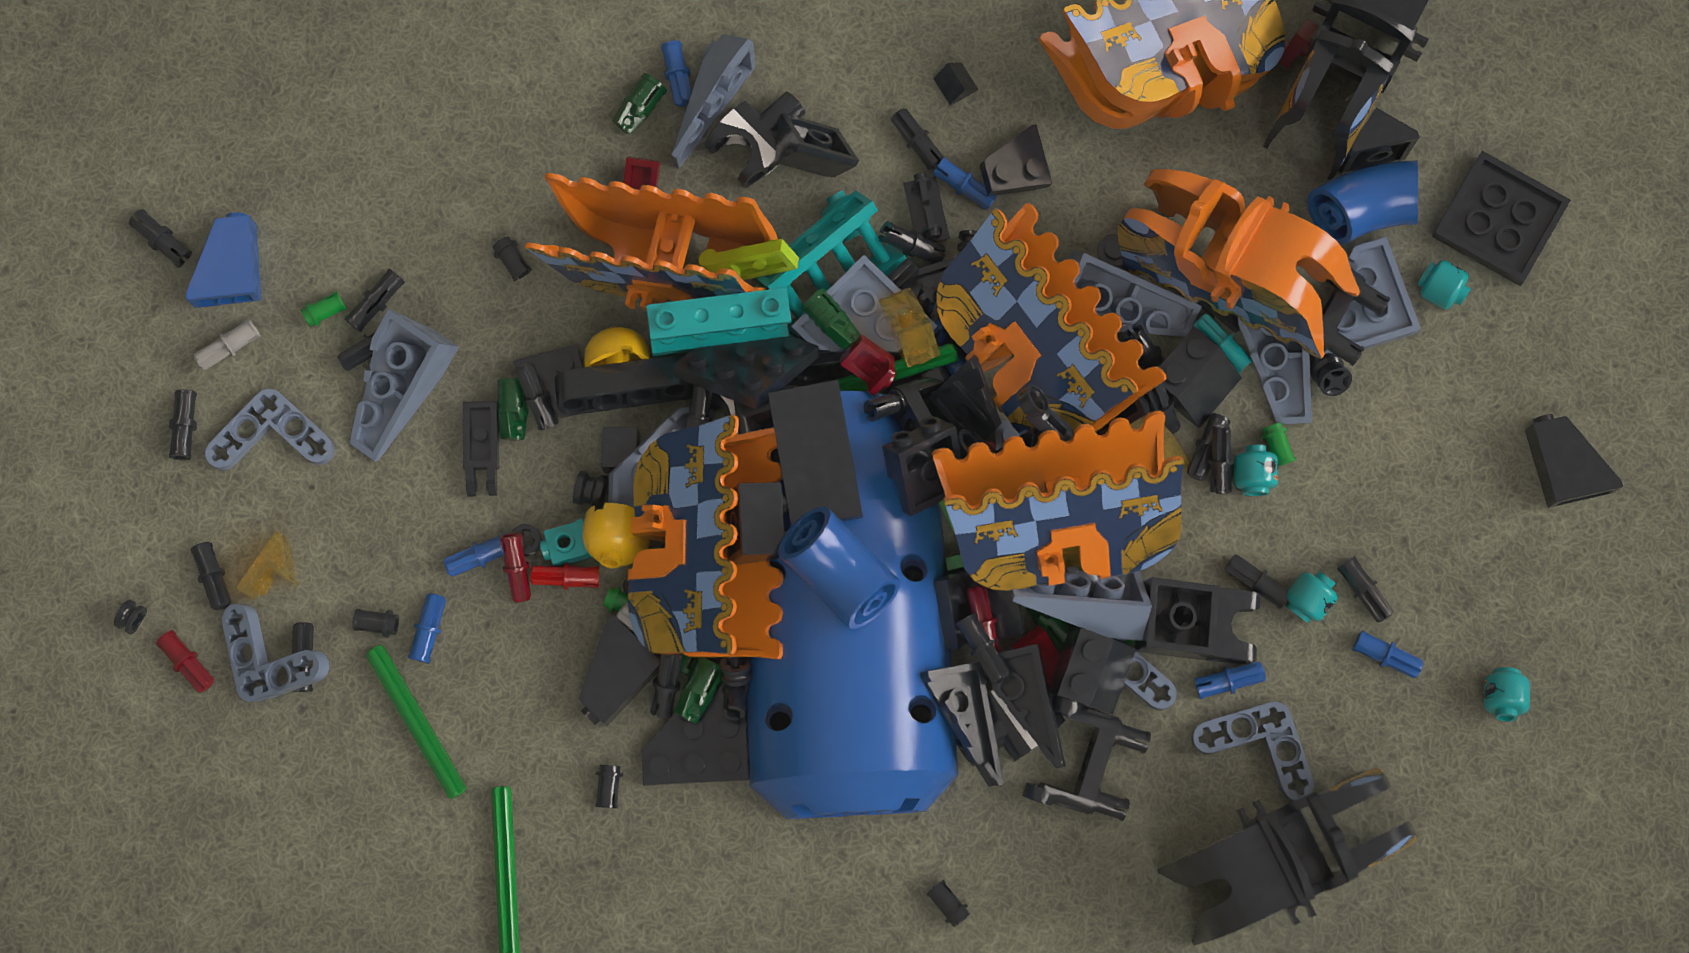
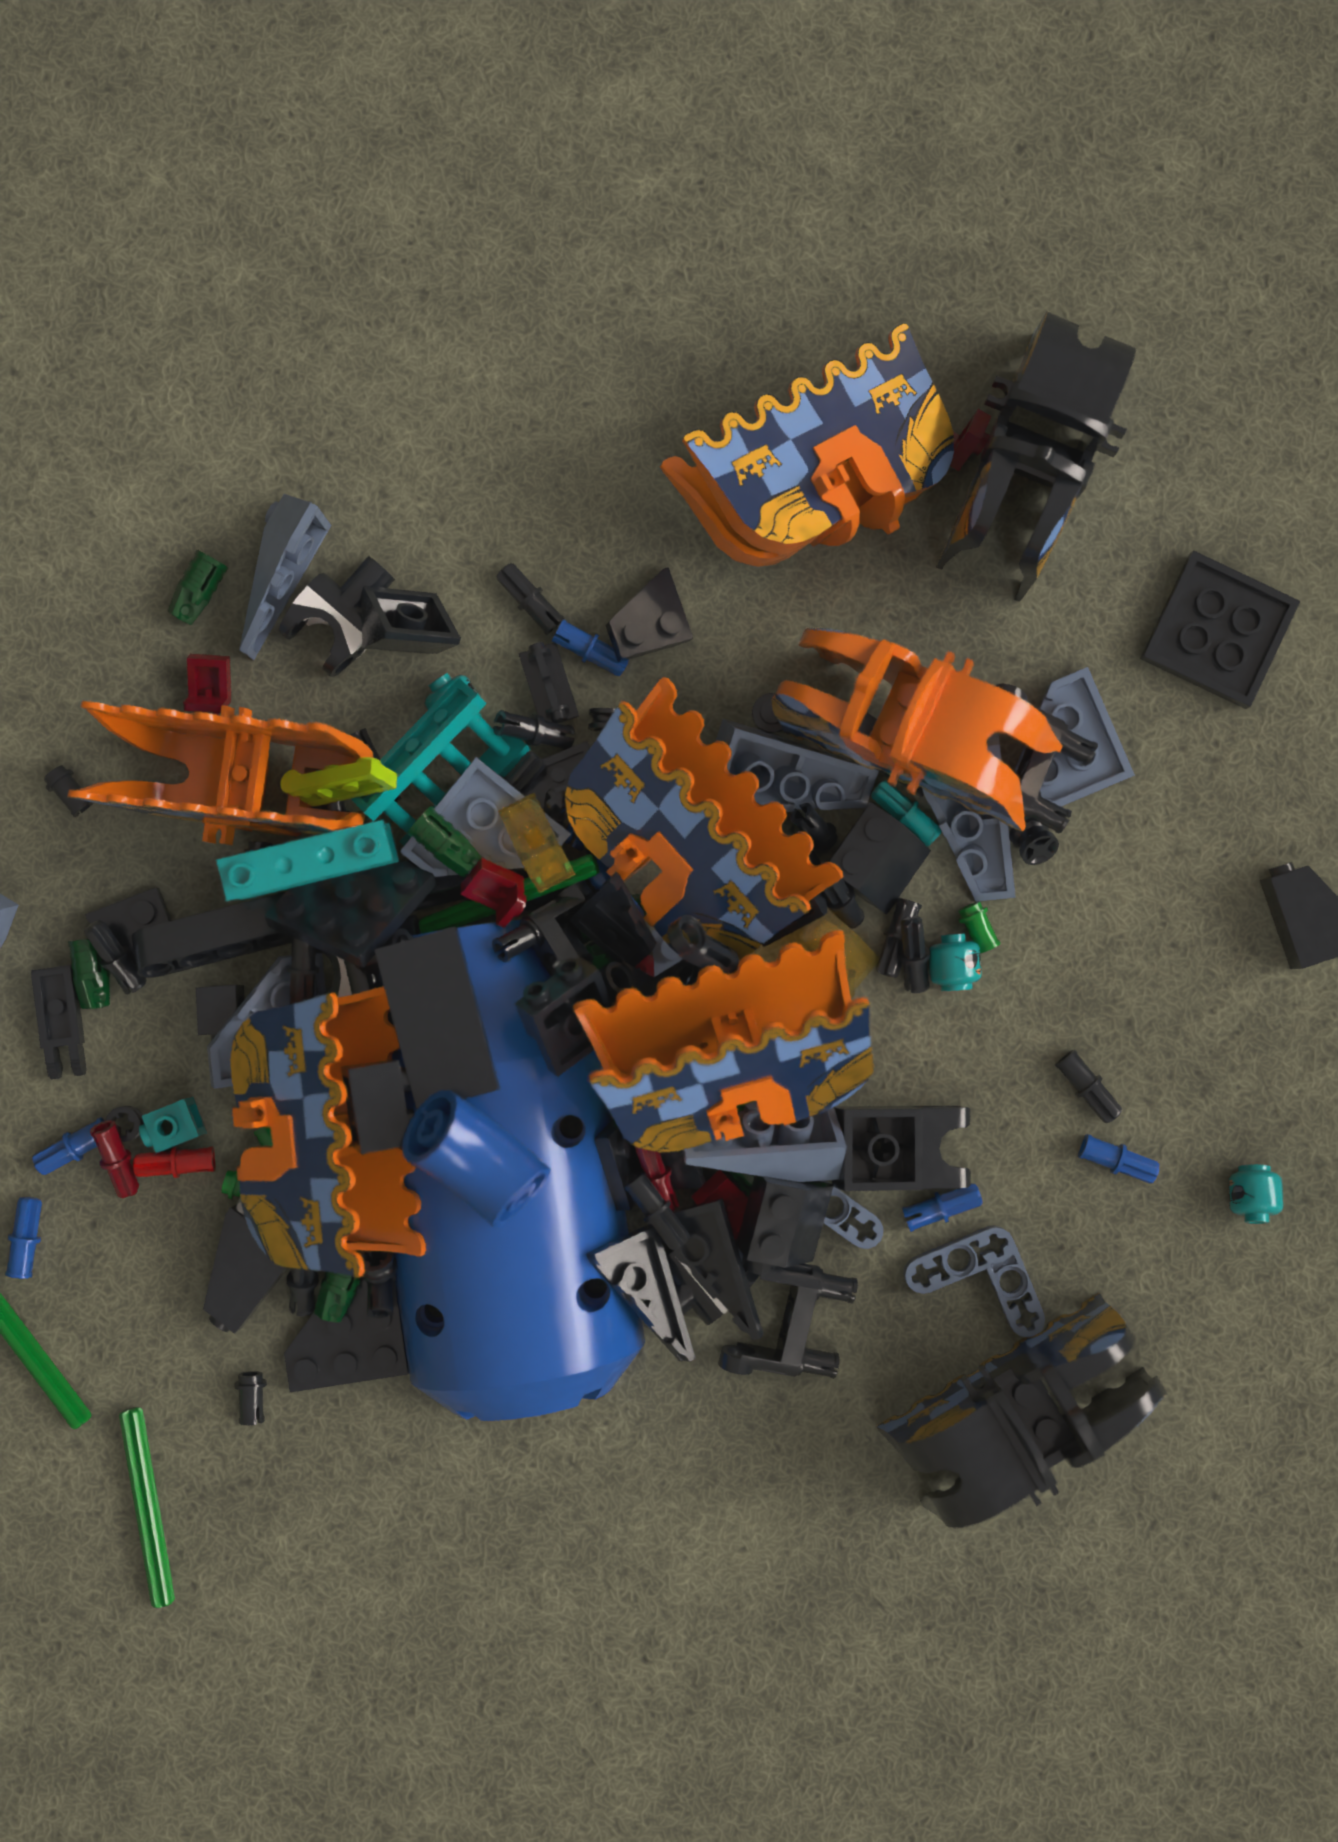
camera: 10 degrees left, 10 degrees up
black wheel [573,470,608,509] -> none
yellow cylinder [582,503,651,568] -> none
yellow cylinder [584,326,652,368] -> none
blue axle [661,41,692,107] -> none
black pin [926,880,970,927] -> none
black slope [933,62,978,106] -> none
black axle [1225,554,1288,609] -> none
teal head [1286,571,1338,623] -> none
blue brick [1307,160,1418,245] -> none
black slope [1340,107,1420,173] -> none
teal head [1417,260,1471,310] -> none

